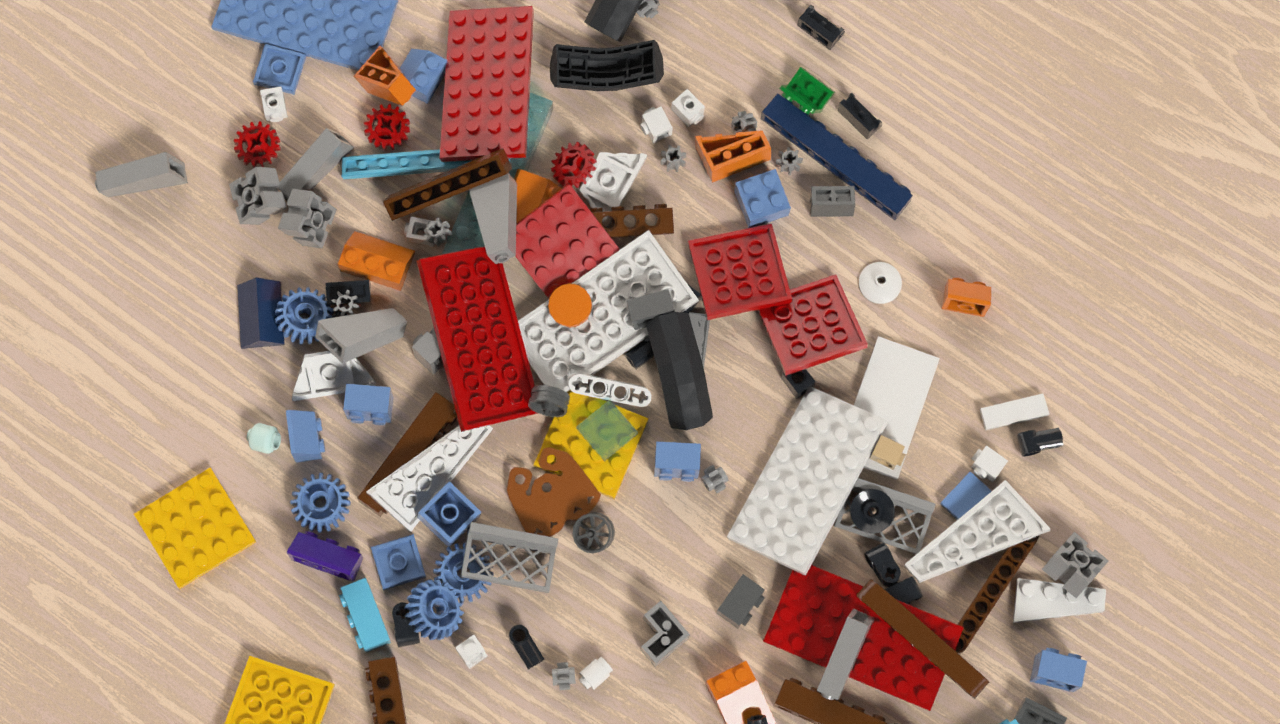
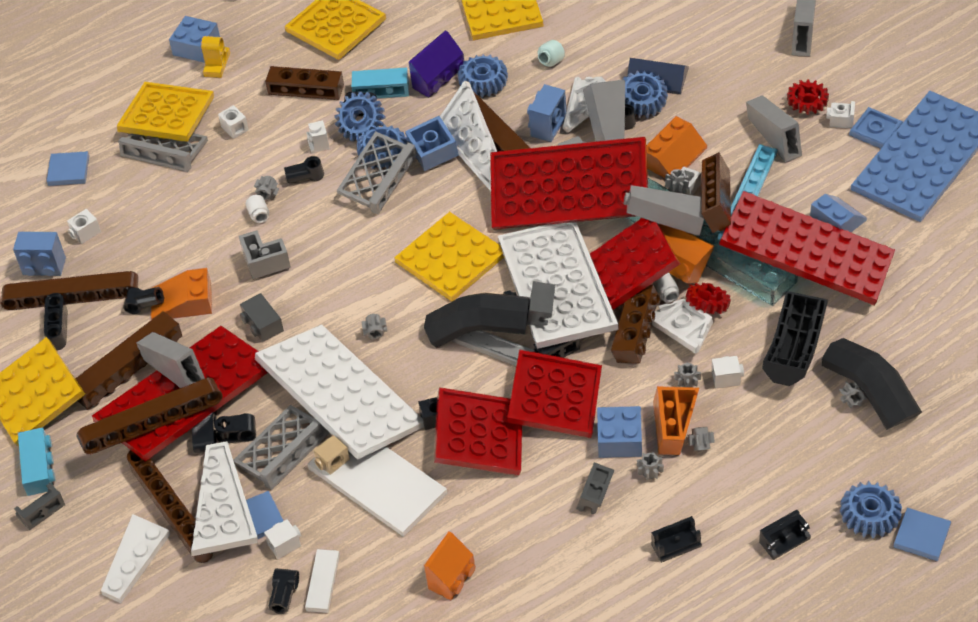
camera: 120 degrees right, 25 degrees down
light grey brick [229,167,287,225] -> none
light grey brick [278,189,337,248] -> none
medium blue slope [286,410,325,463] -> none
black hinge [325,280,372,305] -> none
light grey gear [332,290,359,316] -> none
orange wedge [353,45,416,106] -> none
red gear [364,104,410,151] -> none
medium blue tile [371,534,426,590] -> none
dark orange piece [507,447,601,537] -> none
dark grey wheel [528,385,570,417] -> none
orange tile [548,283,592,328] -> none
white beam [567,373,652,407] -> none
dark grey wheel [572,512,615,554] -> none
clear light blue tile [576,400,638,462] -> none
medium blue brick [654,442,701,482] -> none
white brick [671,89,705,127] -> none
dark blue brick [761,93,913,221] -> none
green bracket [779,67,835,114] -> none
black dish [850,489,895,533] -> none
white dish [859,262,902,304] -> none
medium blue brick [1030,648,1087,692] -> none
light grey brick [1042,532,1108,598] -> none

